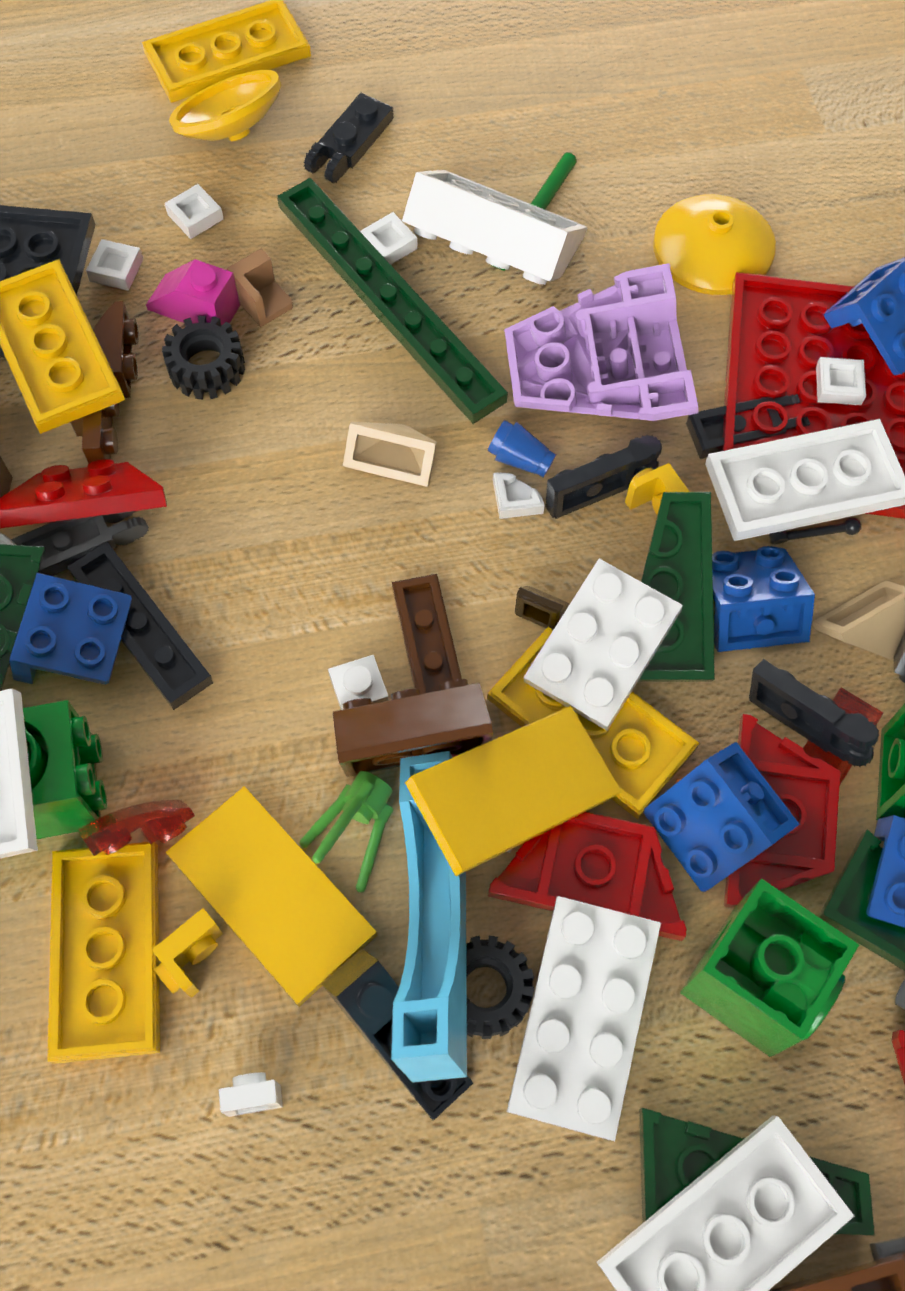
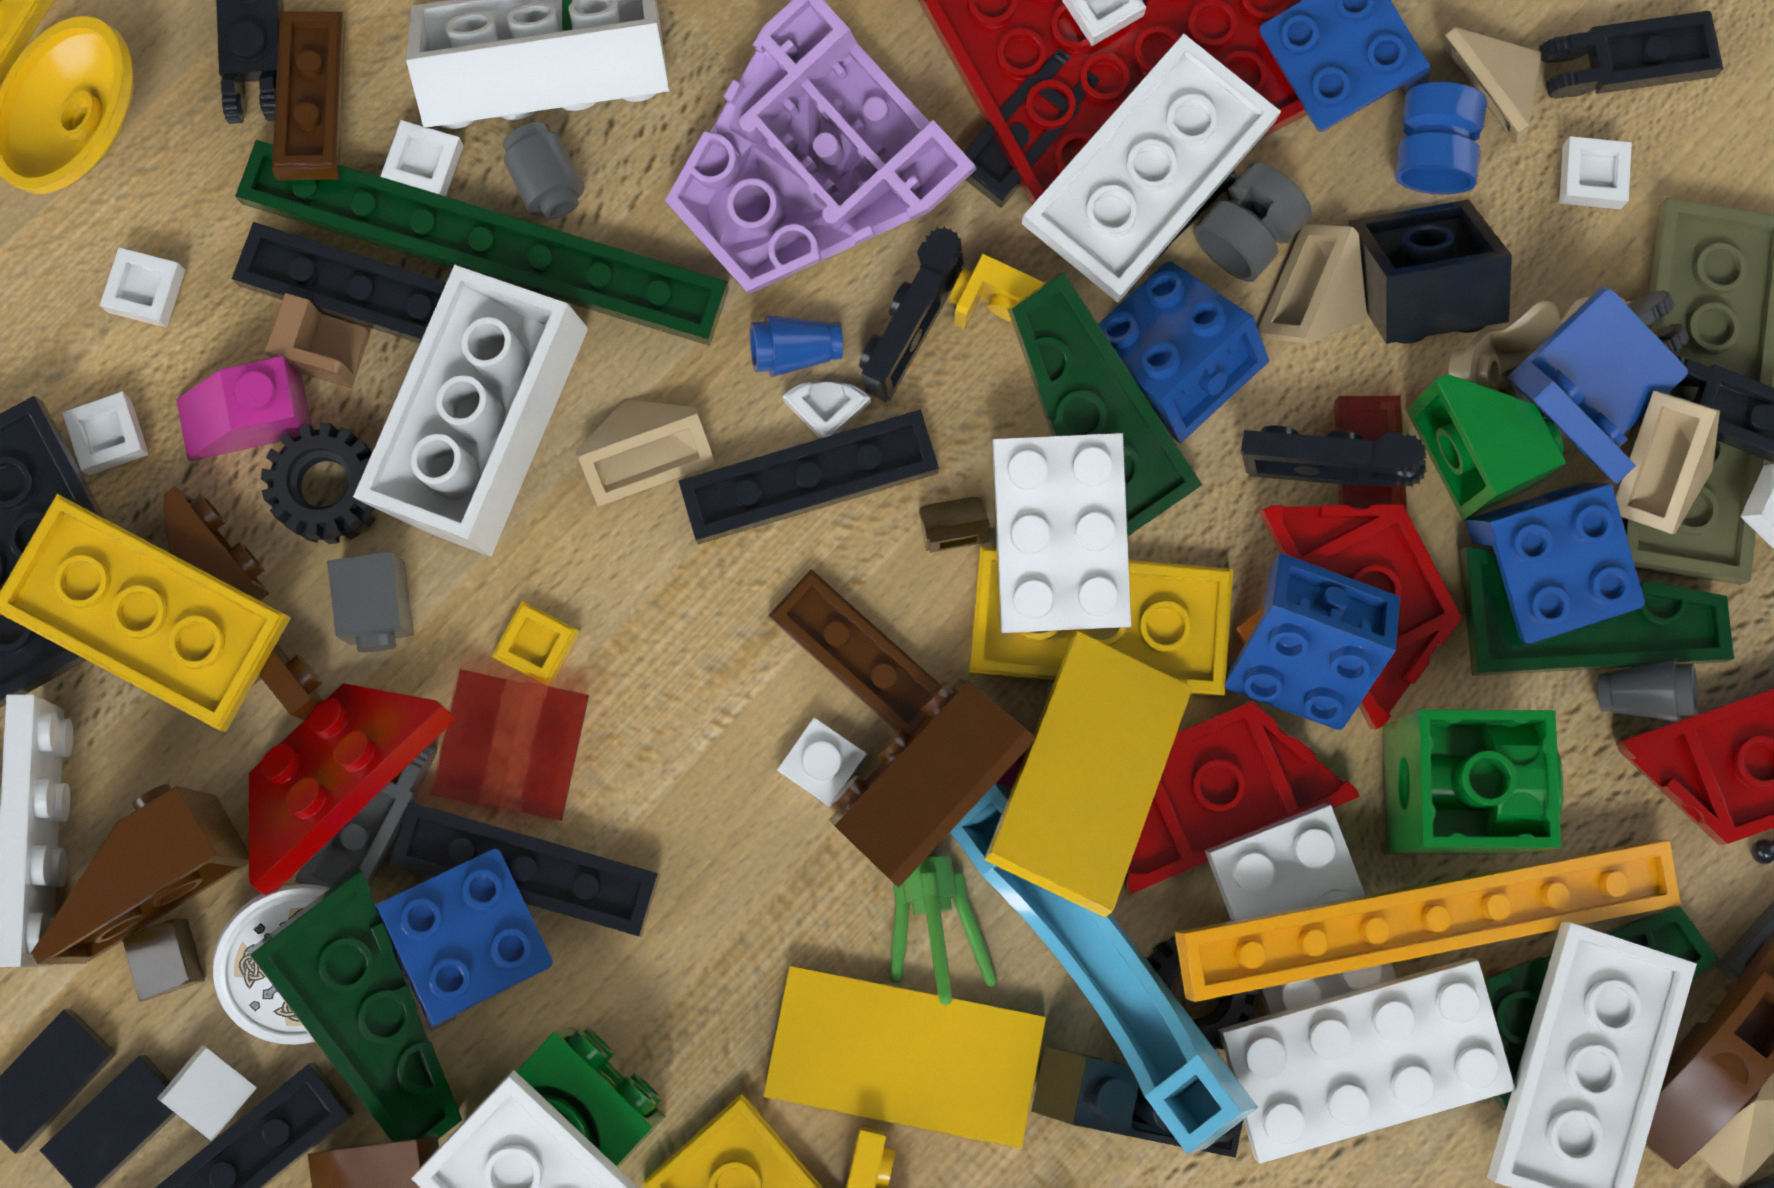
camera: 35 degrees left, 15 degrees up
clear red slope [77,800,195,856] -> none
none -> black plate [231,222,446,344]
none -> reddish brown tile [272,12,345,180]
none -> dark grey brick [327,551,414,653]
none -> white slope [353,265,588,557]
none -> clear red slope [430,669,589,821]
none -> yellow tile [491,601,580,688]
none -> dark grey brick [503,122,585,220]
none -> black plate [678,409,939,545]
none -> light orange plate [1175,839,1681,1002]
none -> dark grey wheel [1193,162,1312,282]
none -> white plate [1218,957,1515,1164]

